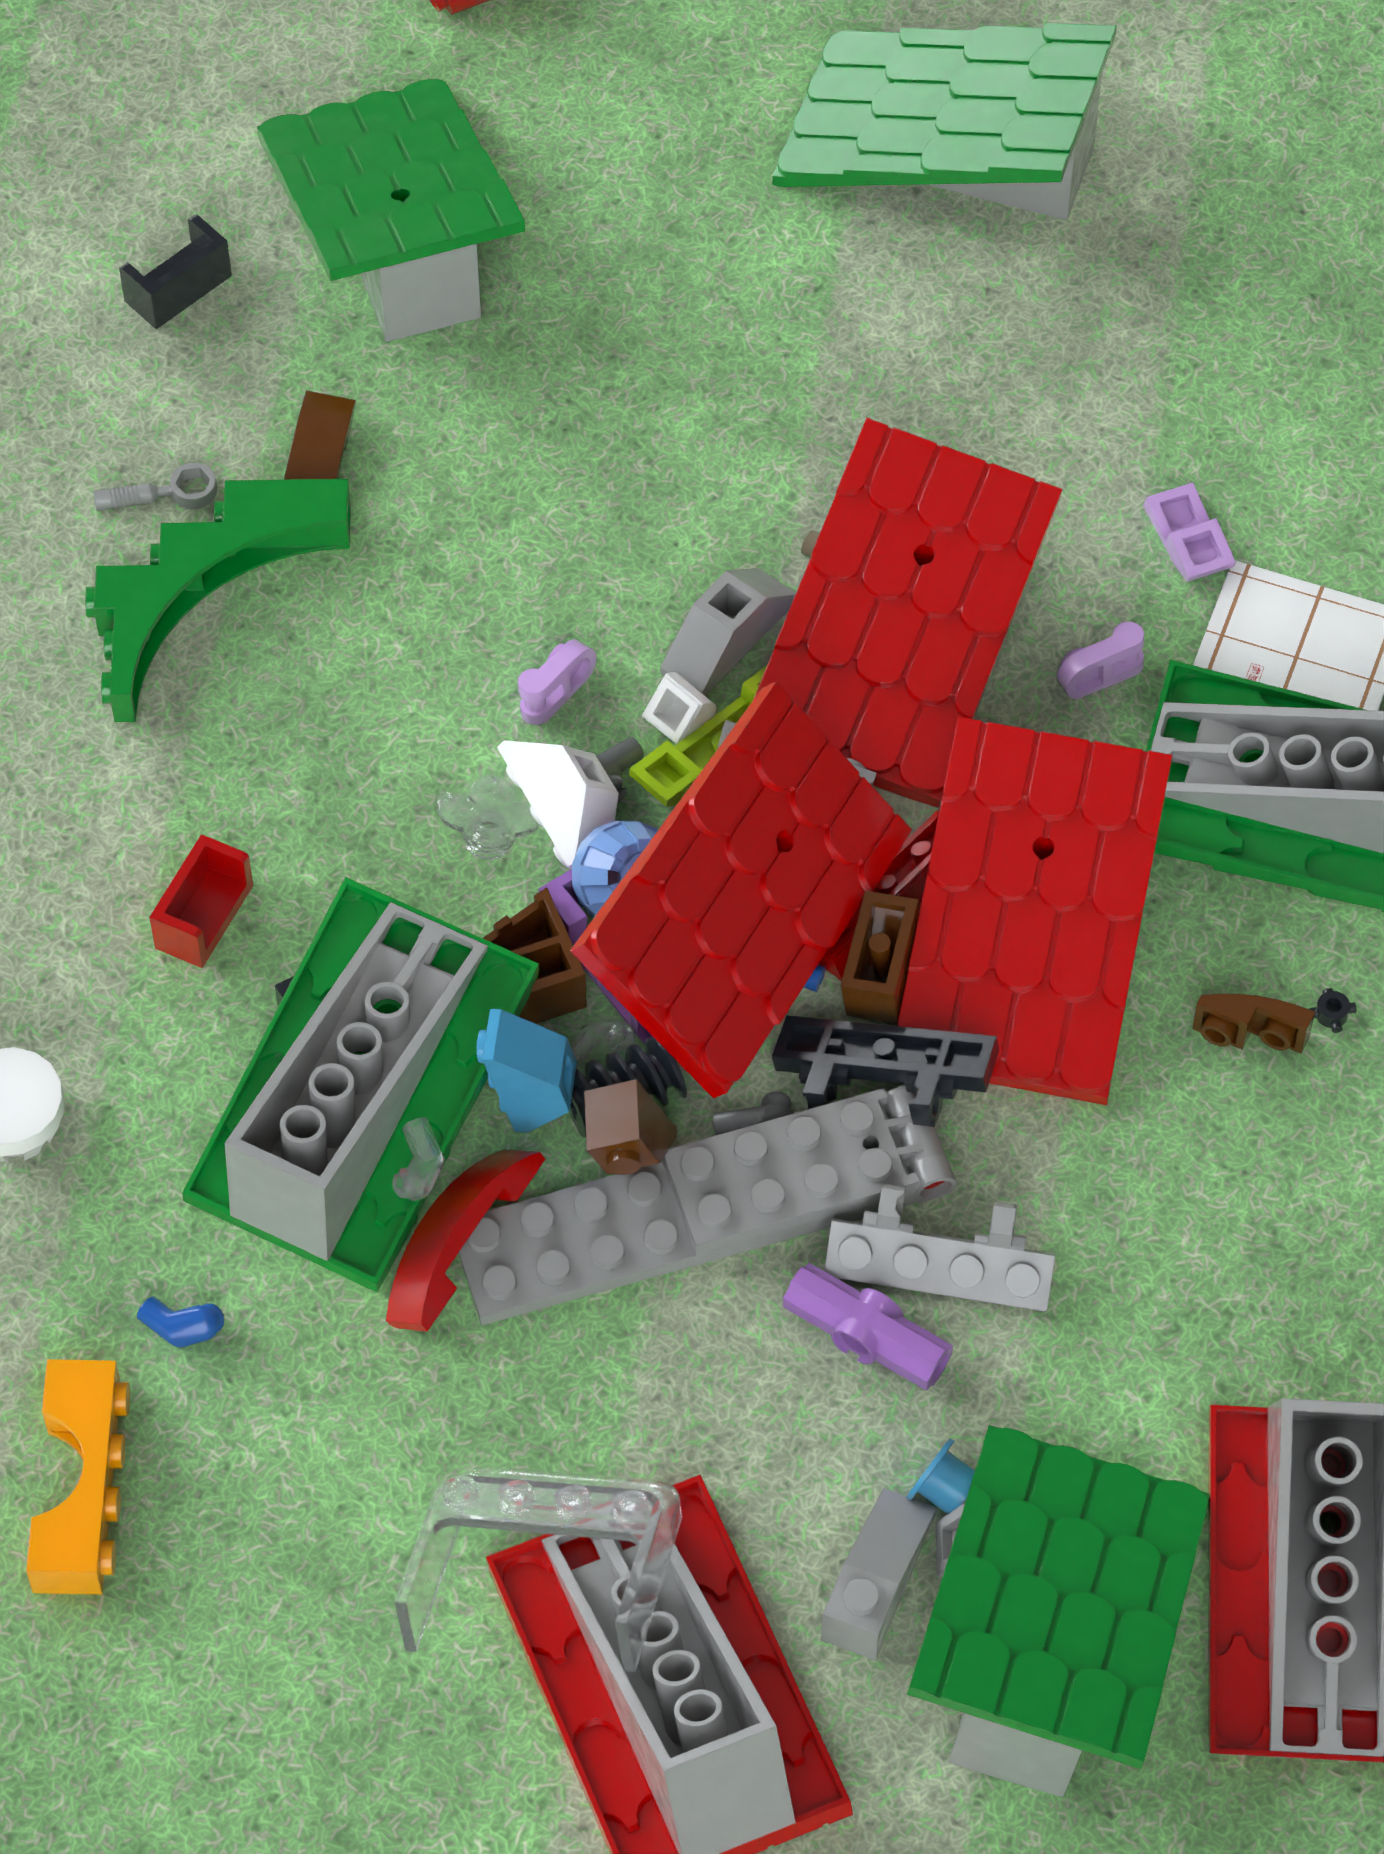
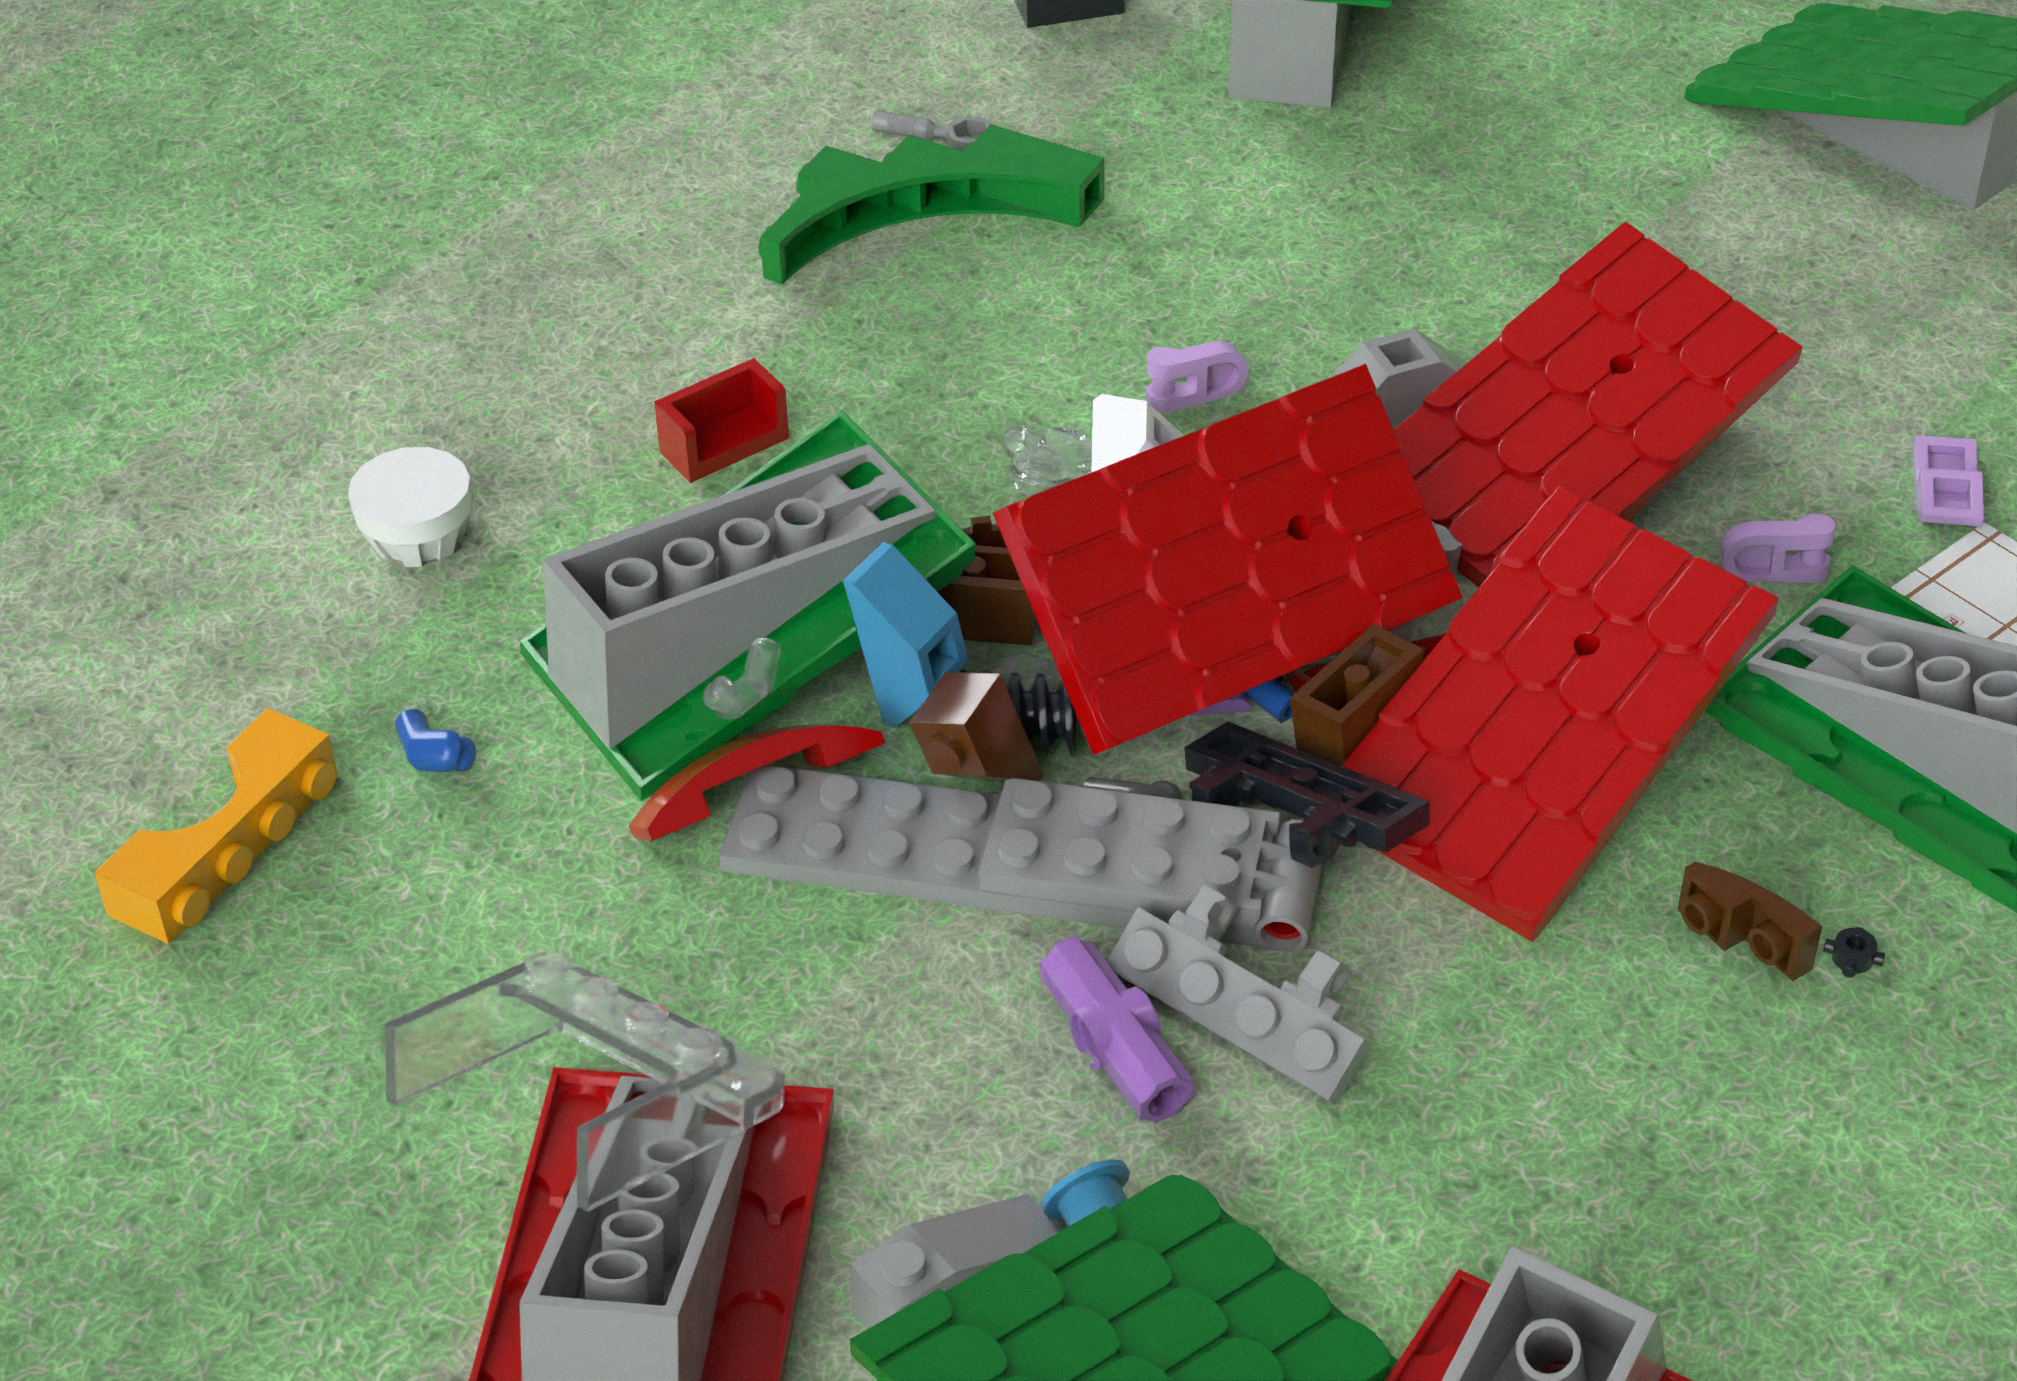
camera: 30 degrees right, 15 degrees down
reddish brown slope [284,390,356,480] -> none

